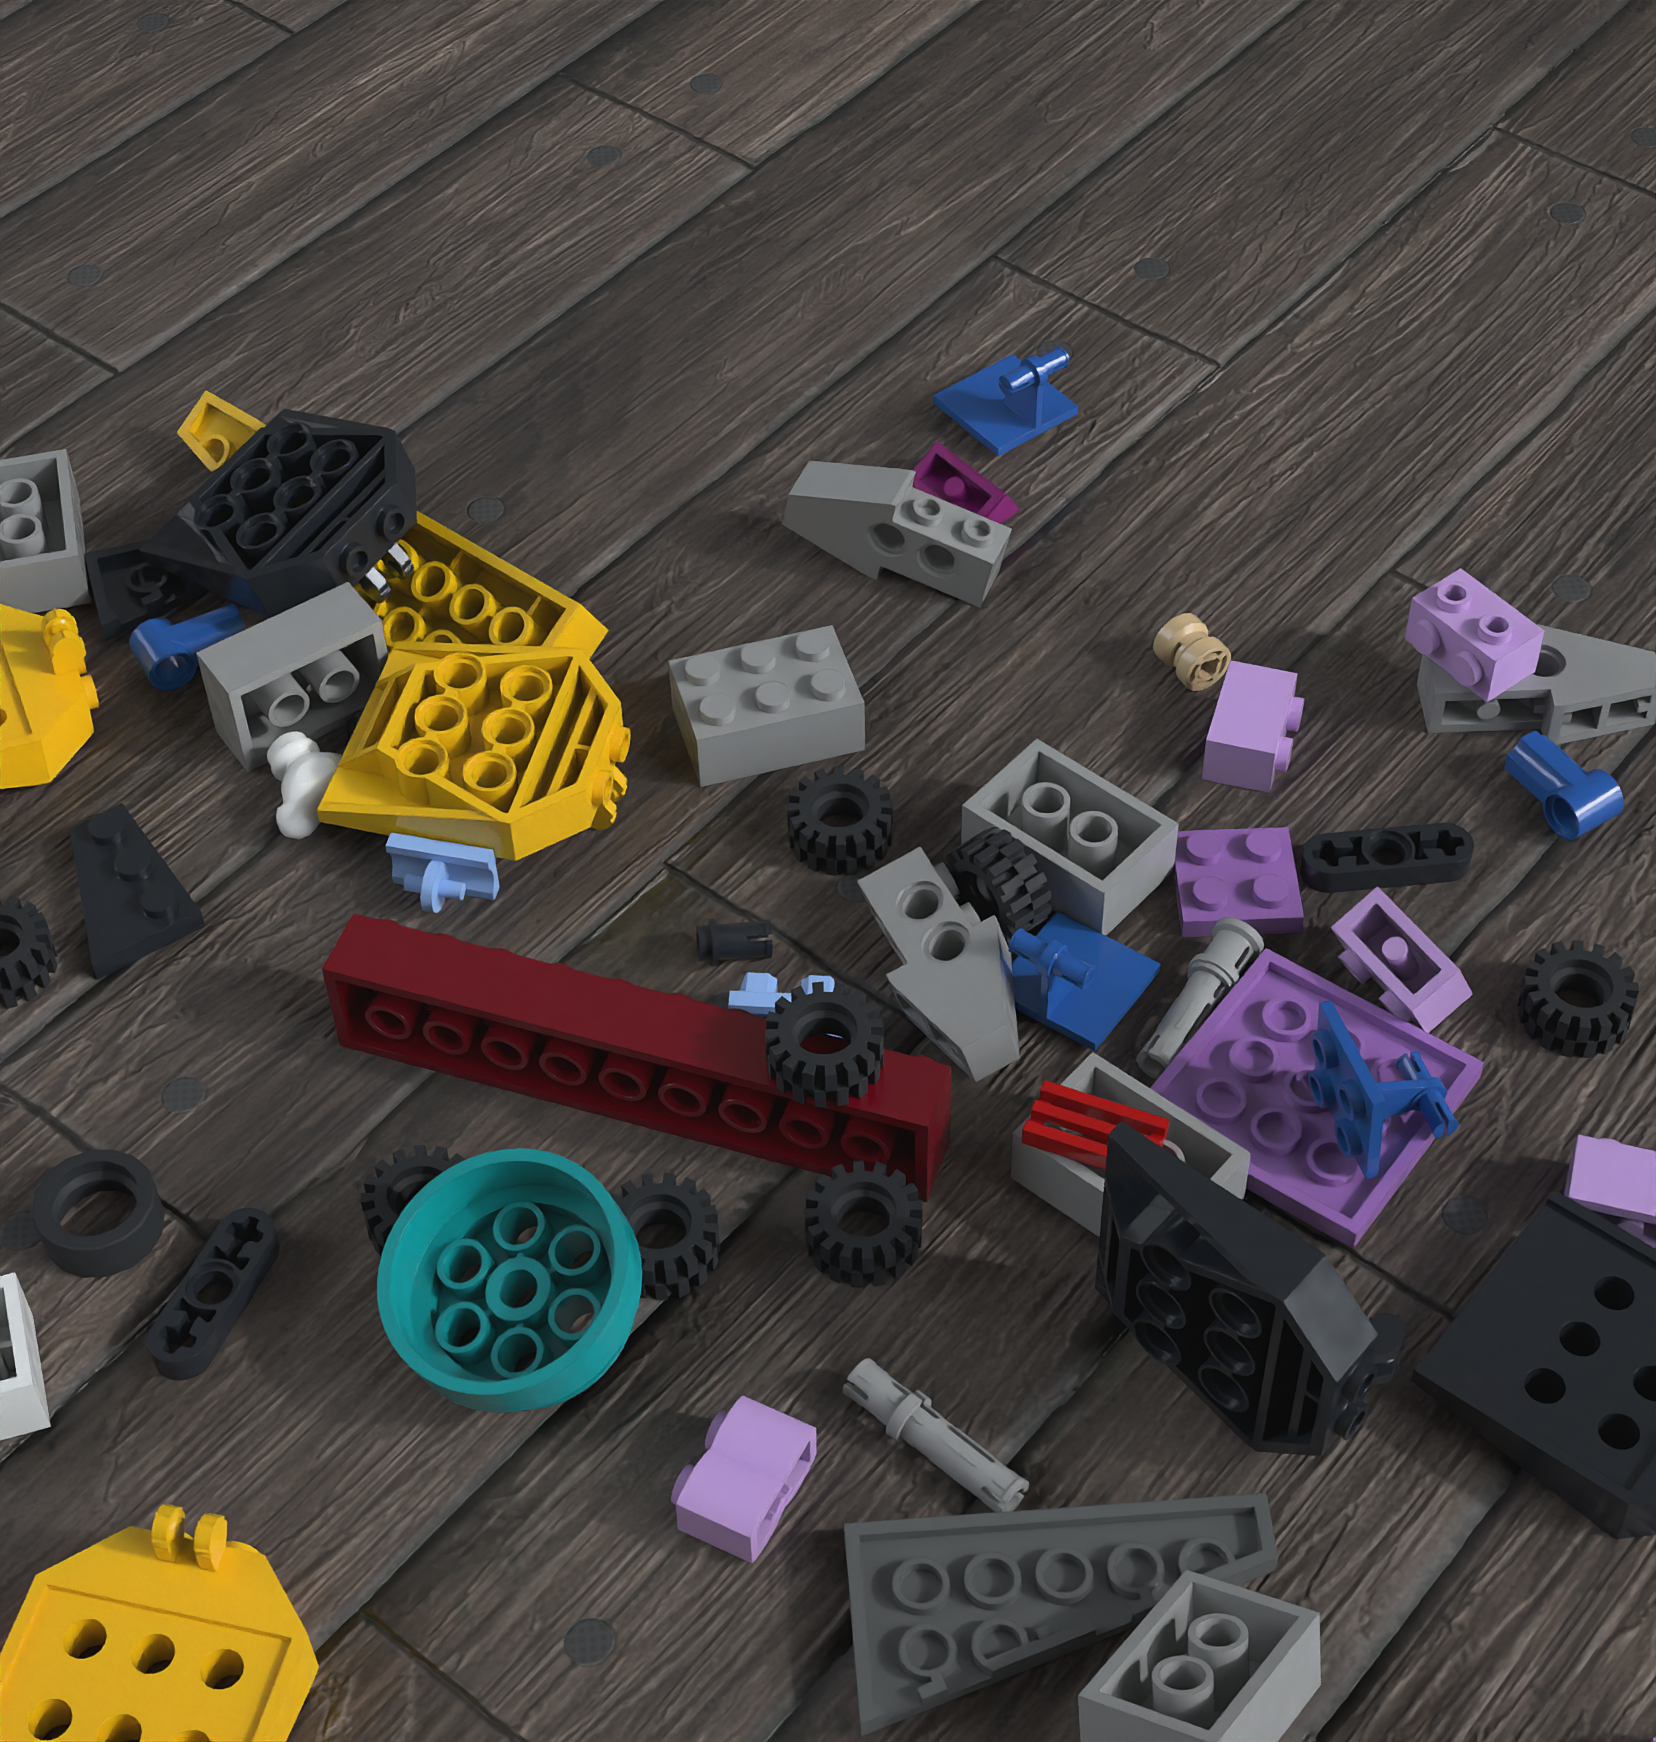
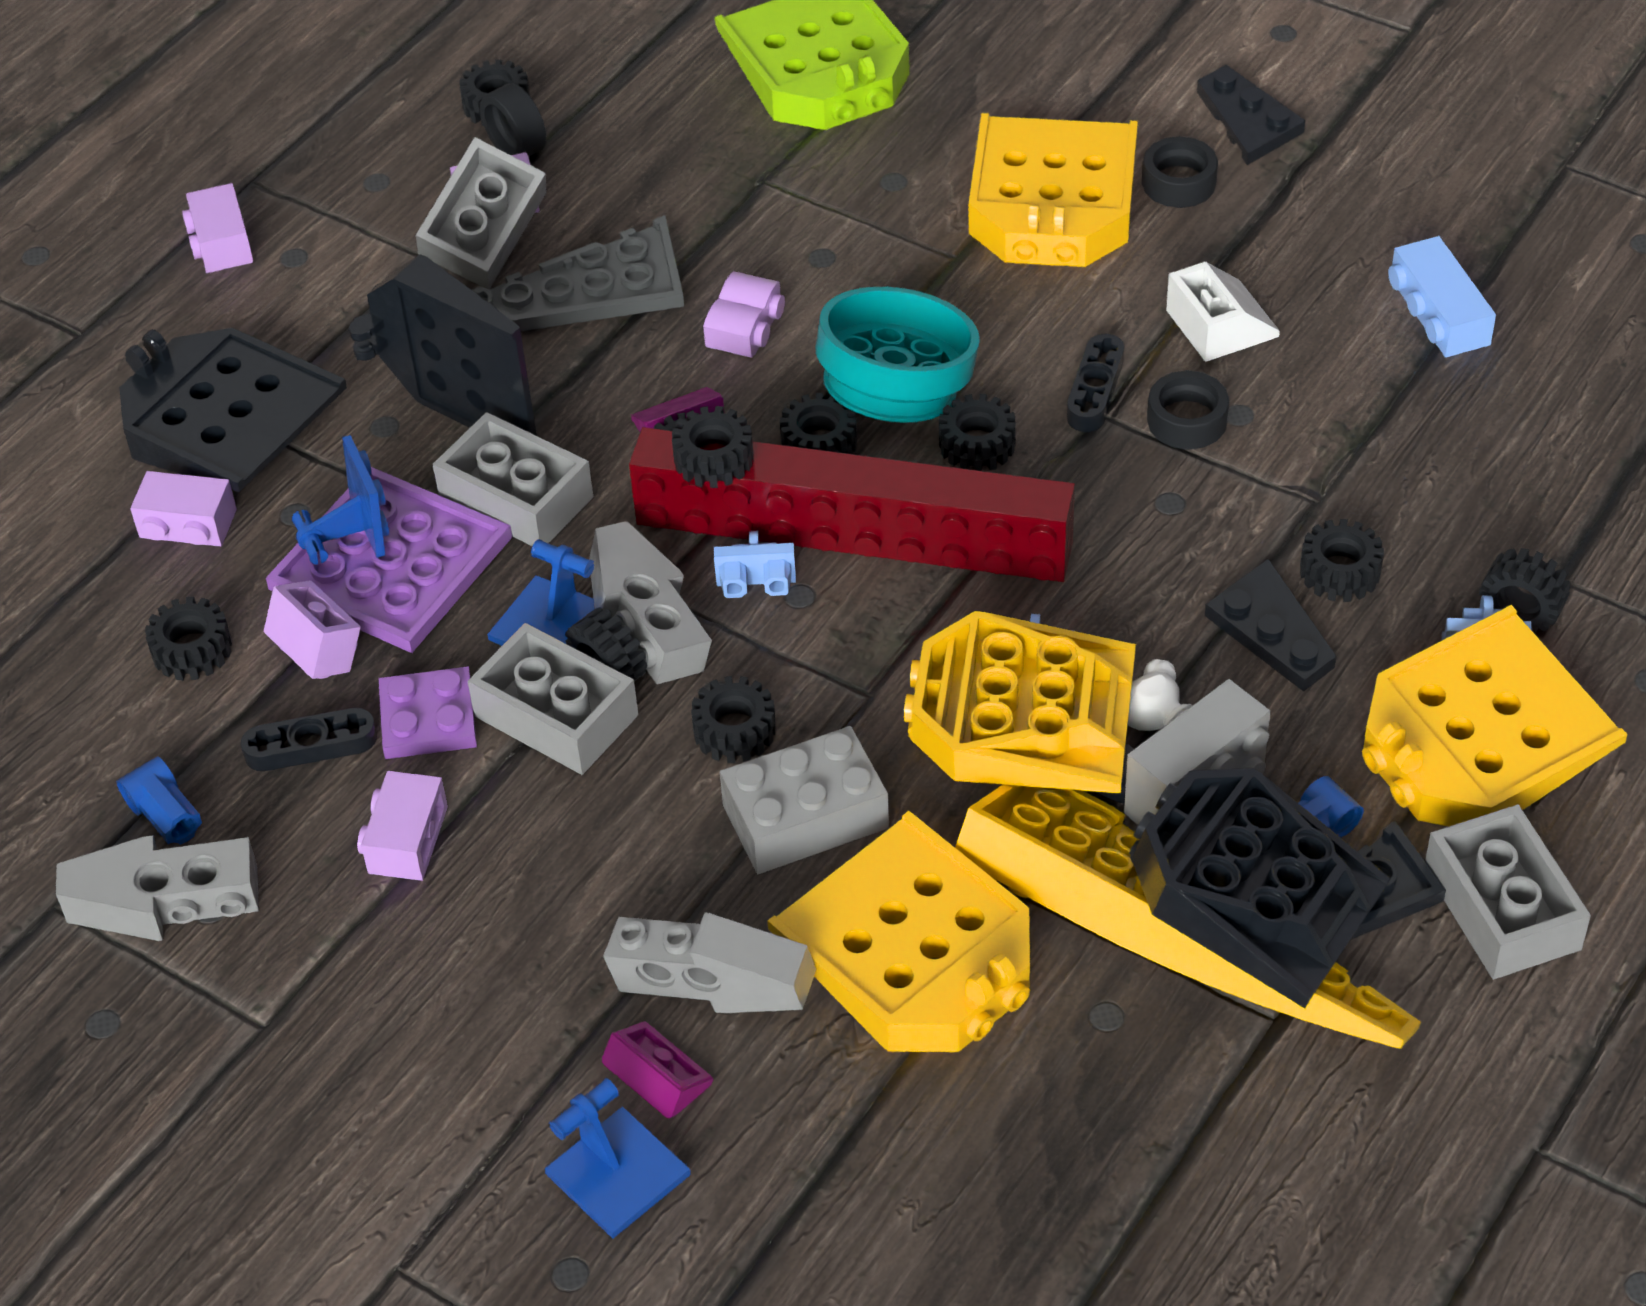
camera: 175 degrees right, 0 degrees up
black pin [696,918,773,967] -> none
light grey pin [843,1358,1029,1513] -> none
red tile [1021,1080,1170,1170] -> none
light grey pin [1136,917,1264,1080] -> none
tan wheel [1153,613,1231,691] -> none
lavender brick [1405,568,1545,702] -> none
none -> magenta slope [631,387,725,432]
none -> yellow hinge [767,811,1030,1052]

